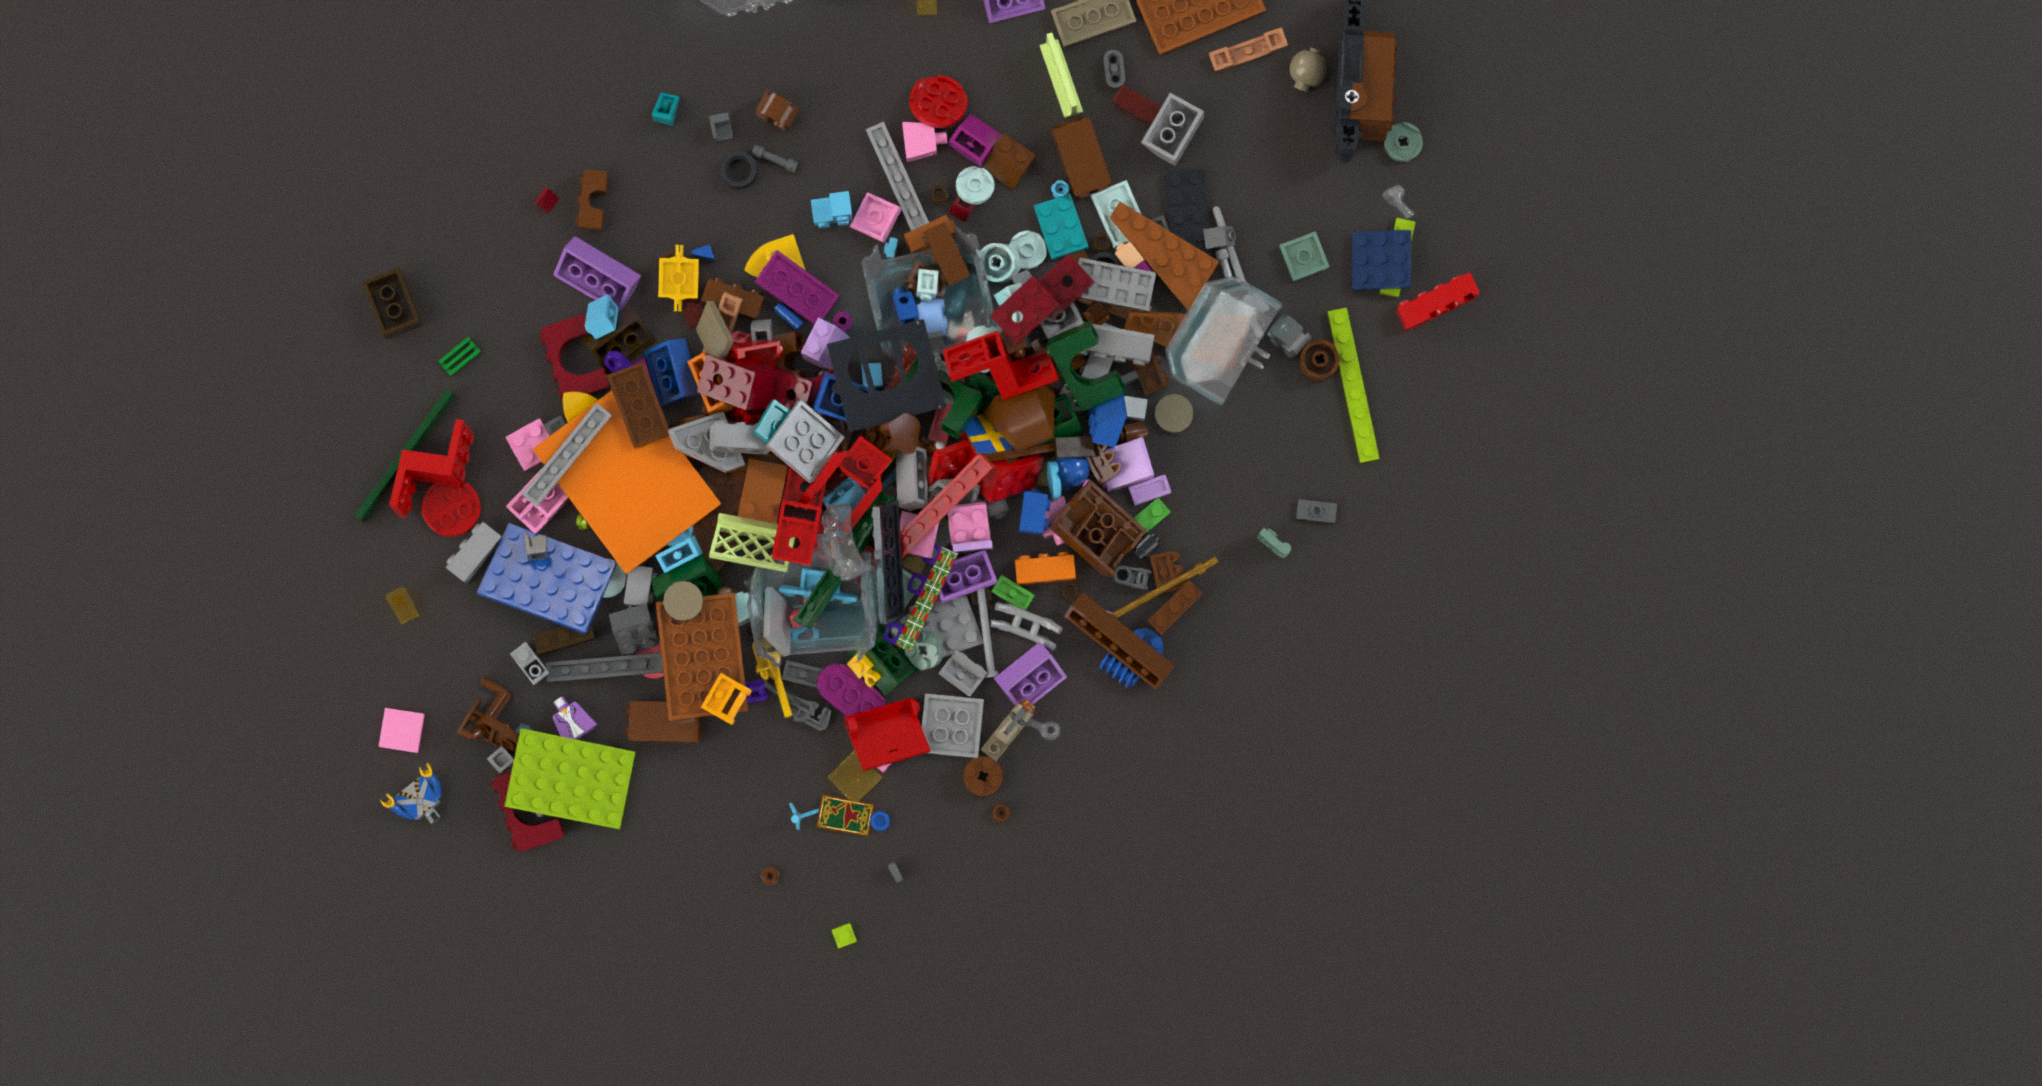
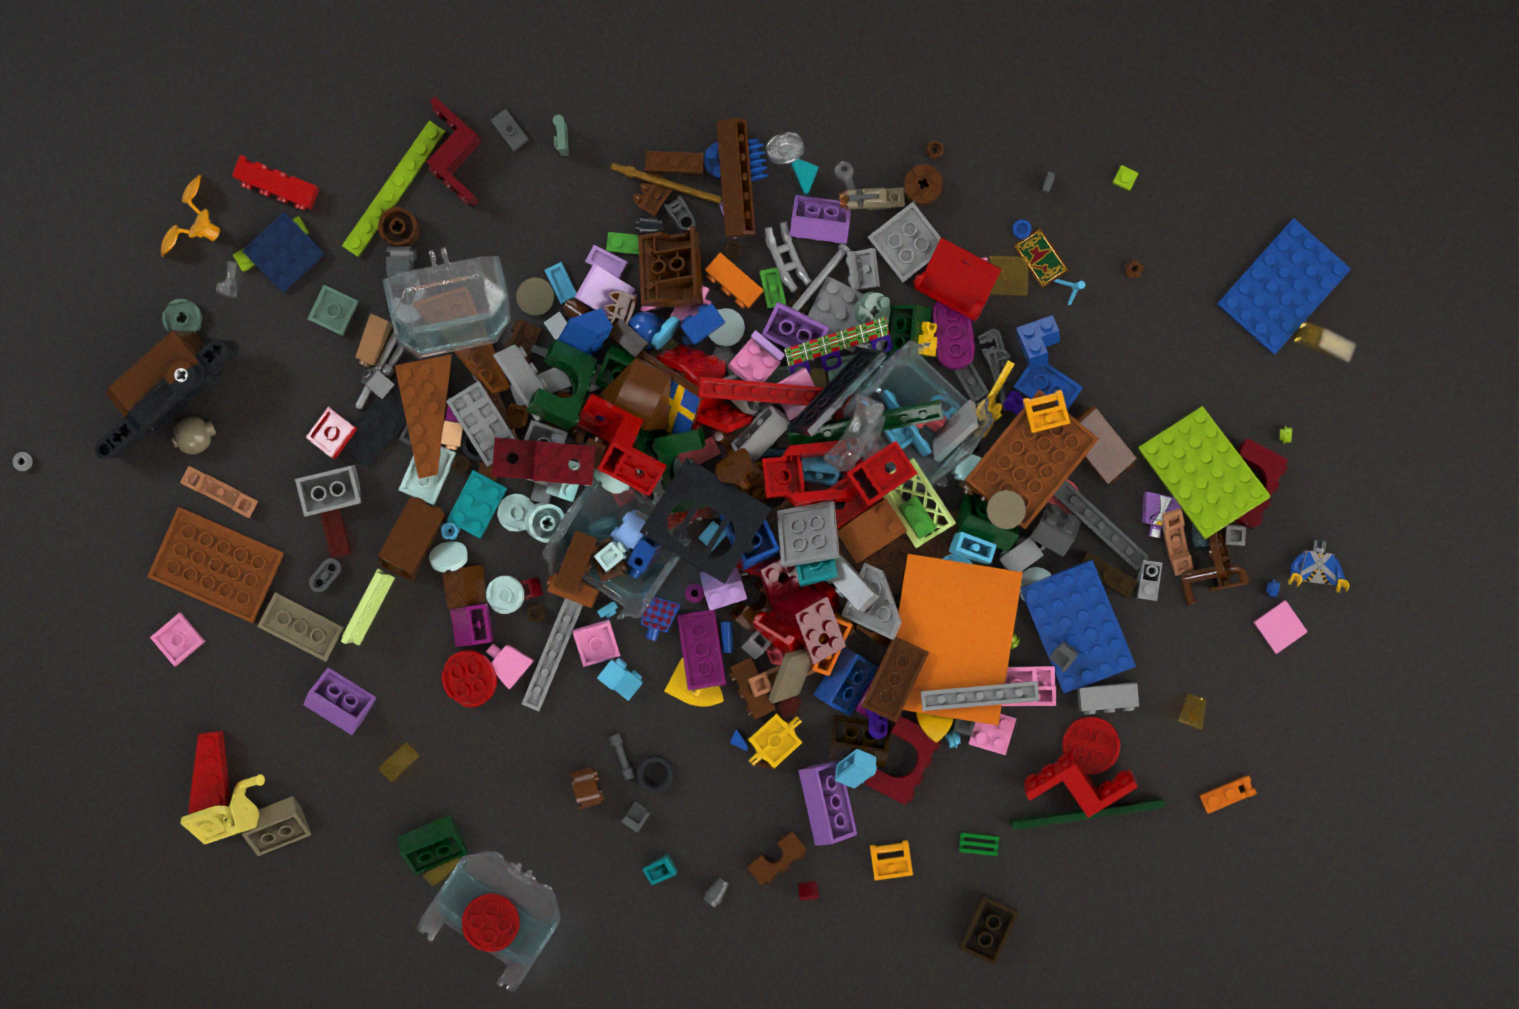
camera: 130 degrees left, 5 degrees up
none -> light orange plant [161,174,220,258]
none -> tile [306,407,357,460]
none -> medium nougat slope [355,314,393,368]
none -> dark red bracket [427,96,482,206]
none -> light aqua tile [429,541,468,572]
none -> medium azure tile [544,262,577,305]
none -> torso [641,593,681,641]
none -> dark grey cone [703,878,729,908]
none -> light aqua tile [709,308,745,347]
none -> clear tile [766,132,804,165]
none -> teal slope [790,157,819,196]
none -> light orange plate [870,840,913,880]
none -> bright green plate [899,496,937,539]
none -> medium azure plate [946,730,961,749]
none -> blue plate [1013,364,1083,410]
none -> blue brick [1016,315,1060,370]
none -> nougat slope [1162,508,1193,576]
none -> orange plate [1199,775,1257,814]
none -> blue plate [1216,218,1351,355]
none -> blue plate [1266,579,1281,598]
none -> lime plate [1280,425,1292,444]
none -> clear yellow slope [1295,322,1356,362]

